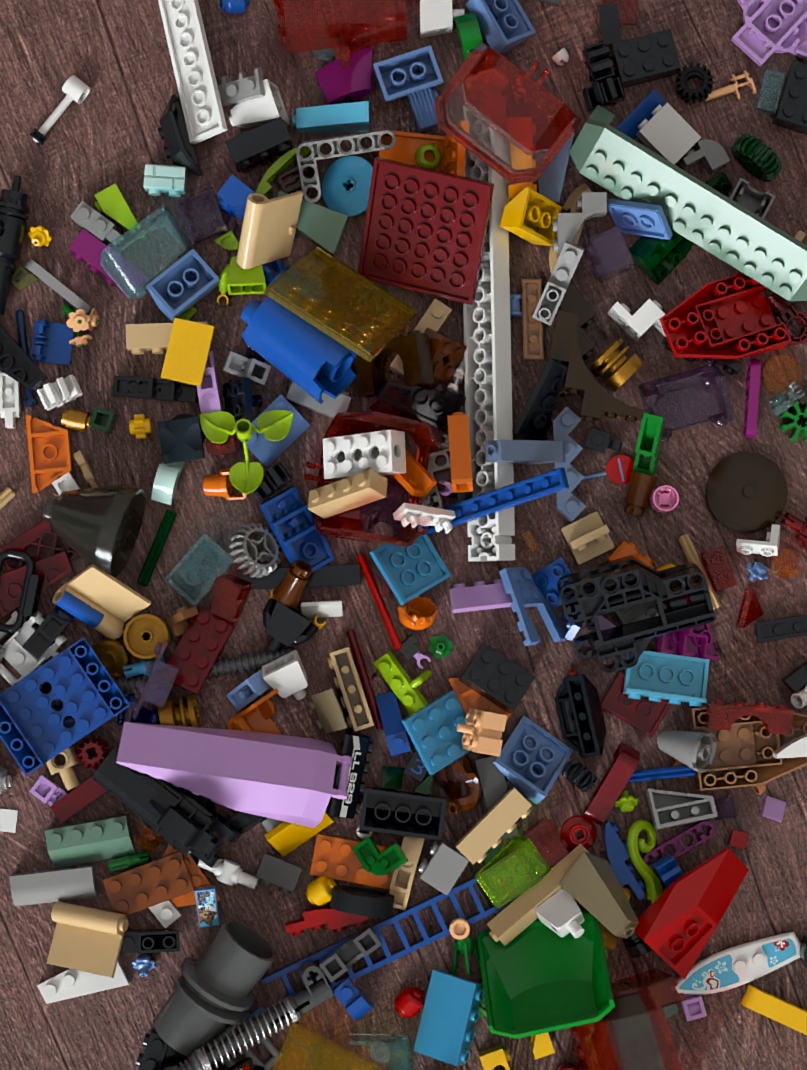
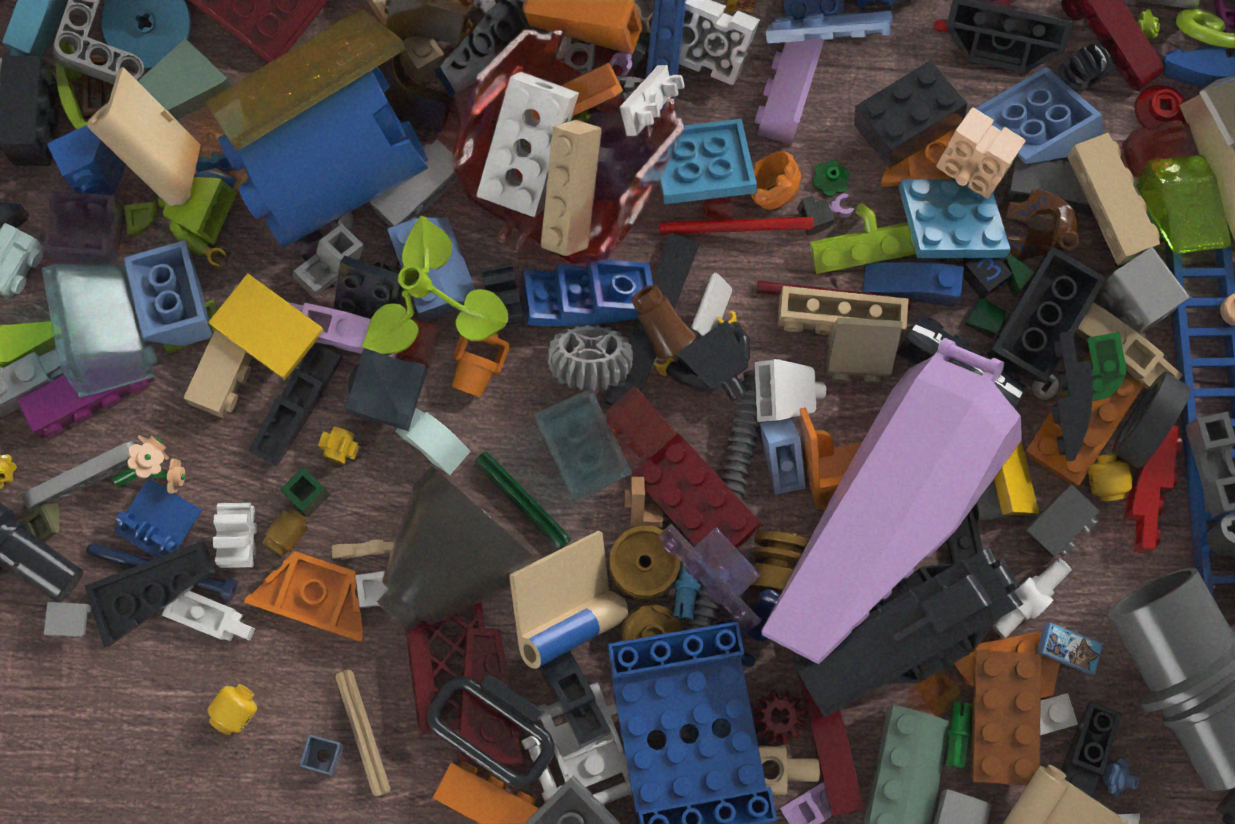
camera: 65 degrees left, 10 degrees down
none -> black slope [1051,331,1093,462]

